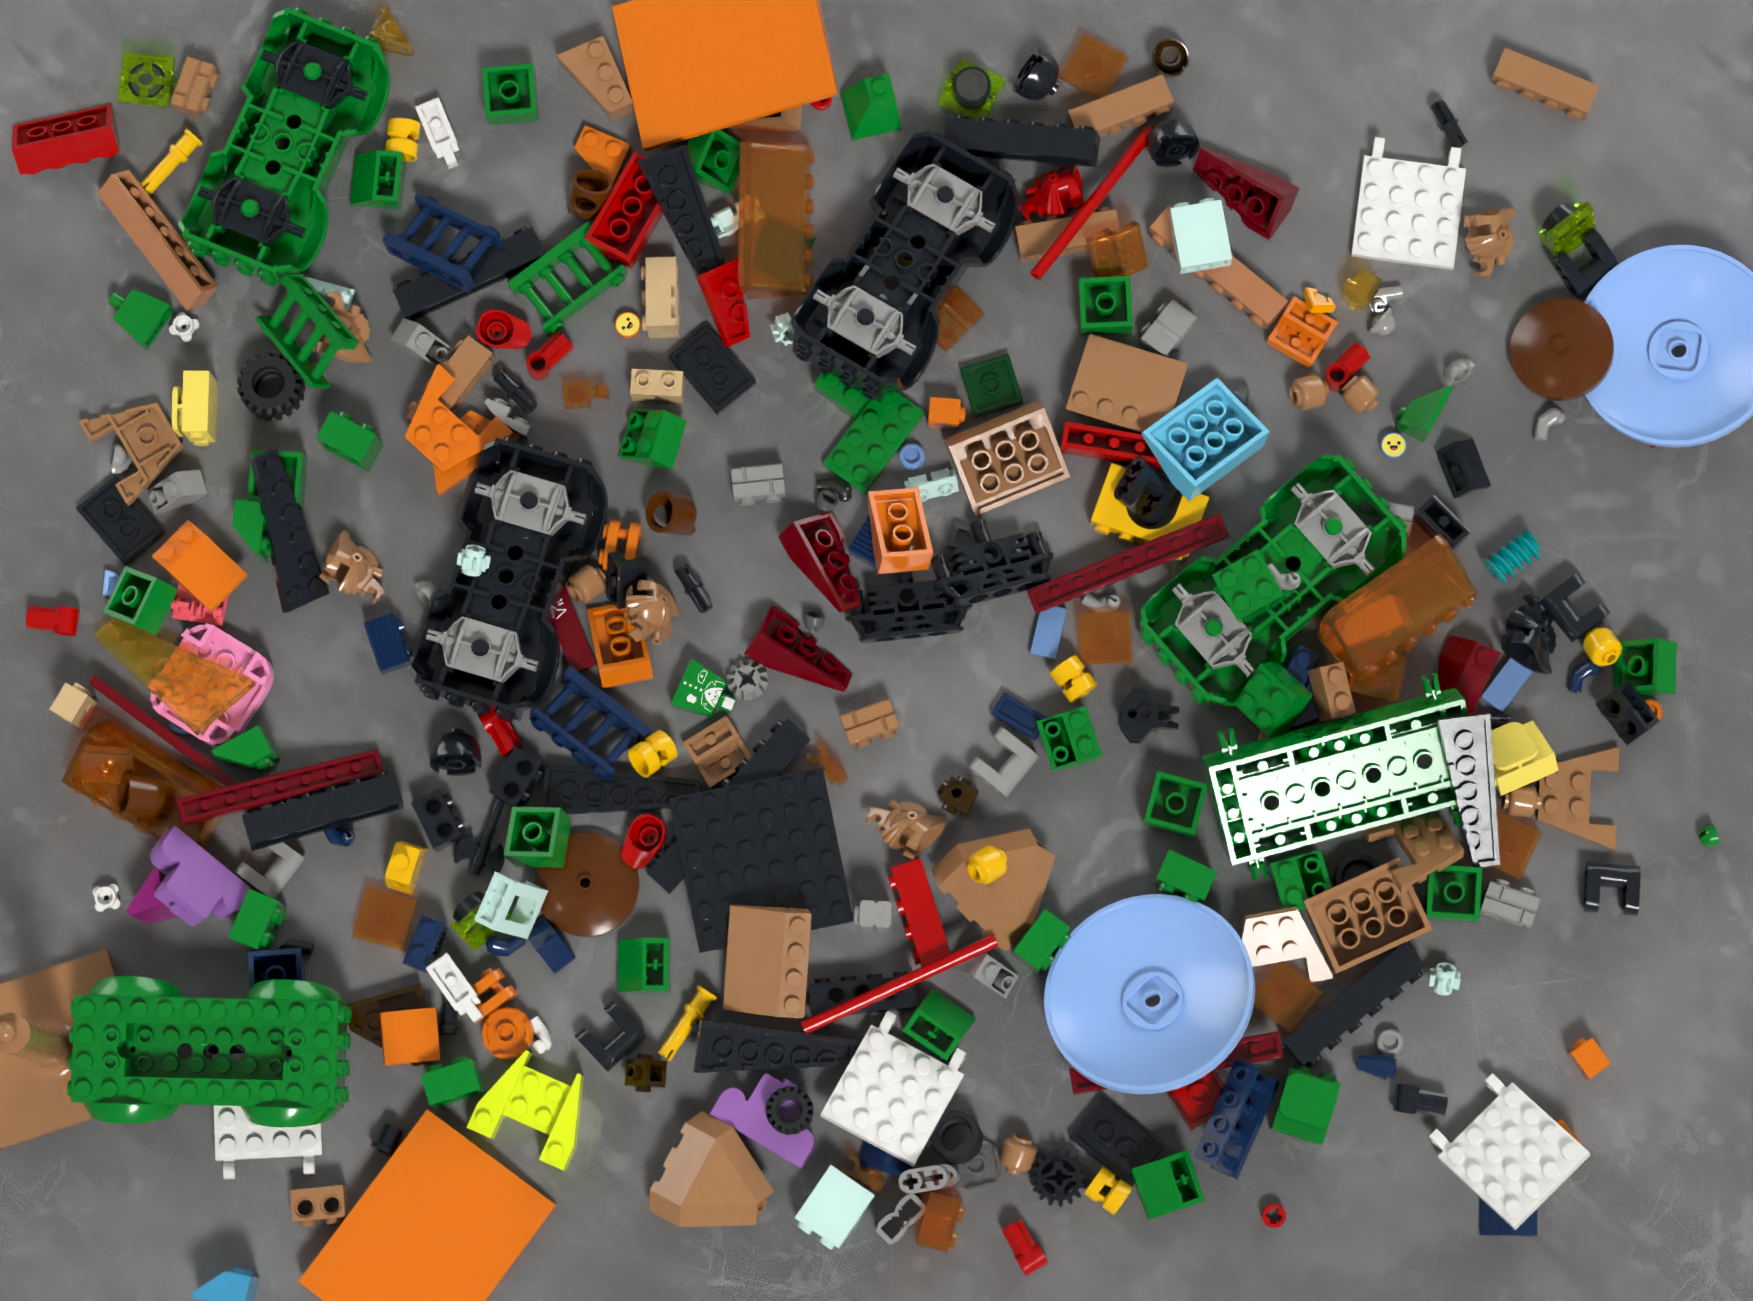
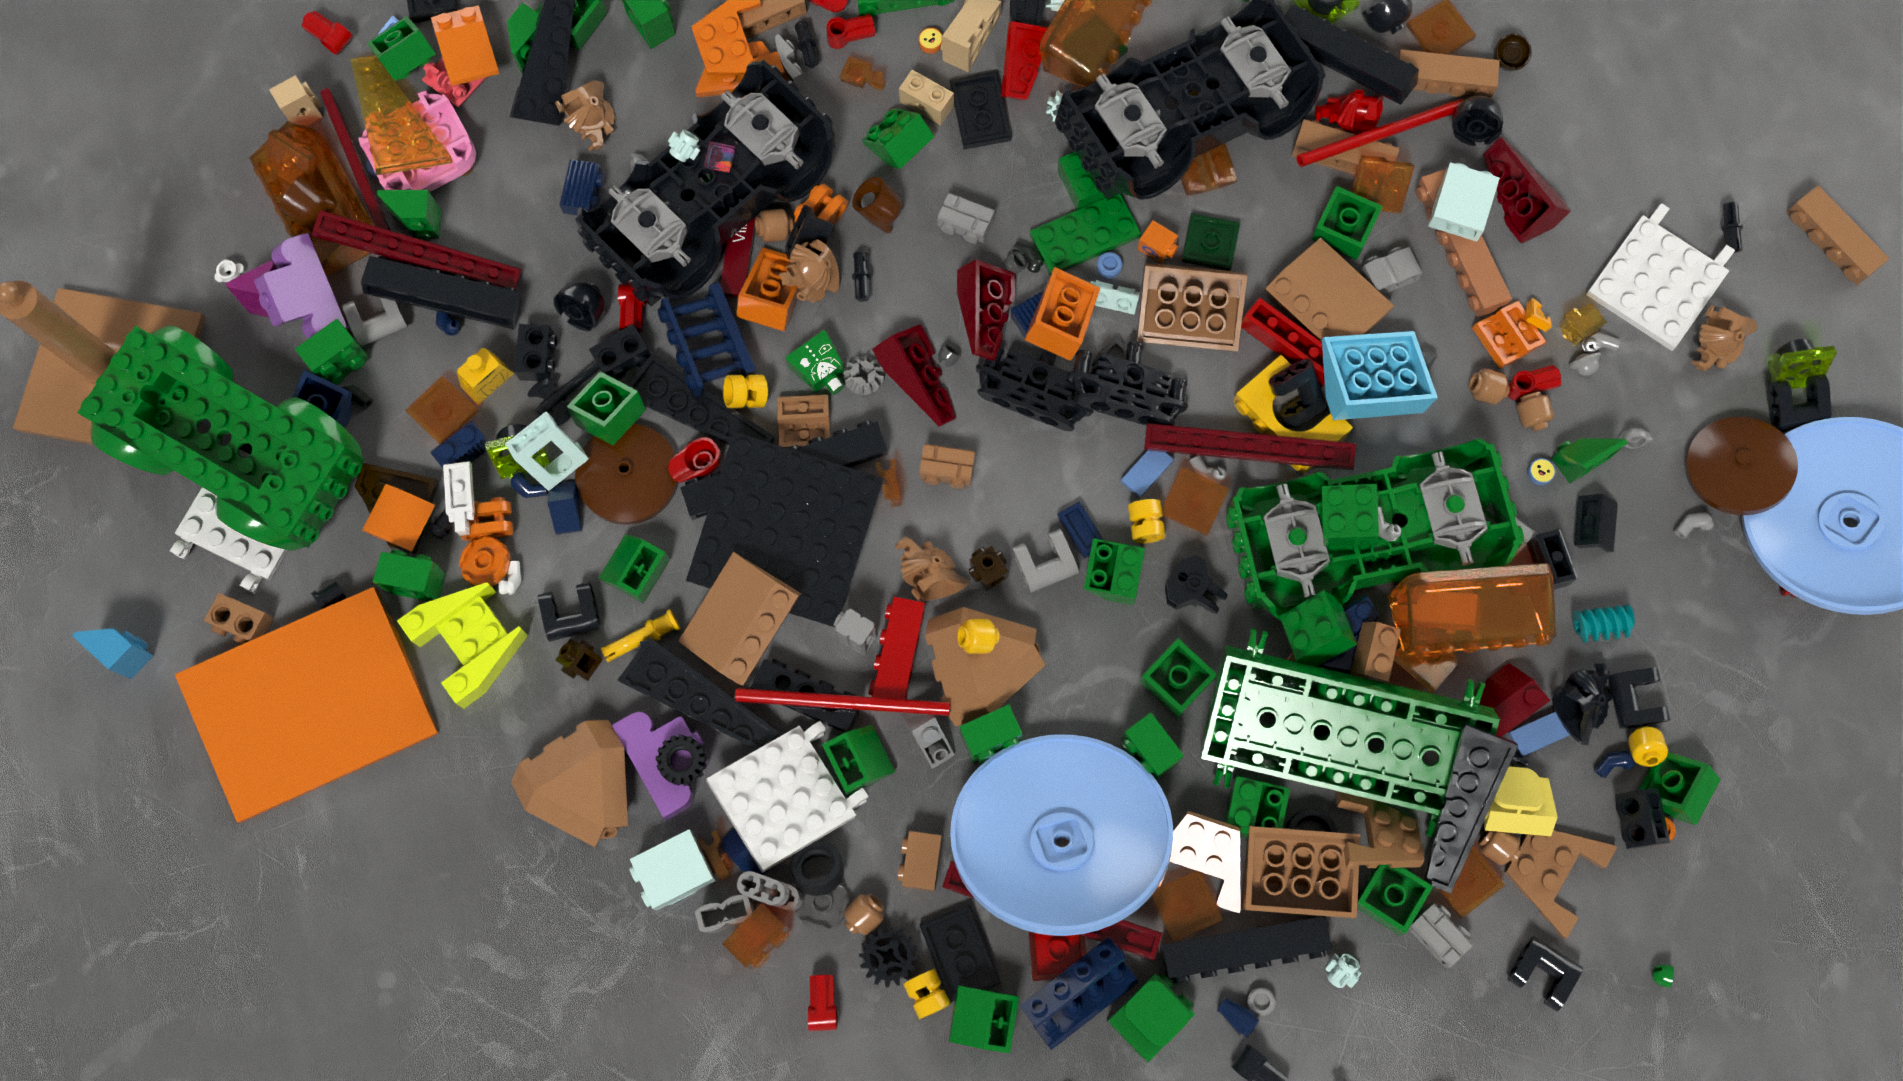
camera: 25 degrees right, 5 degrees down
none -> clear pink tile [704,141,735,173]
none -> medium nougat brick [897,831,942,892]

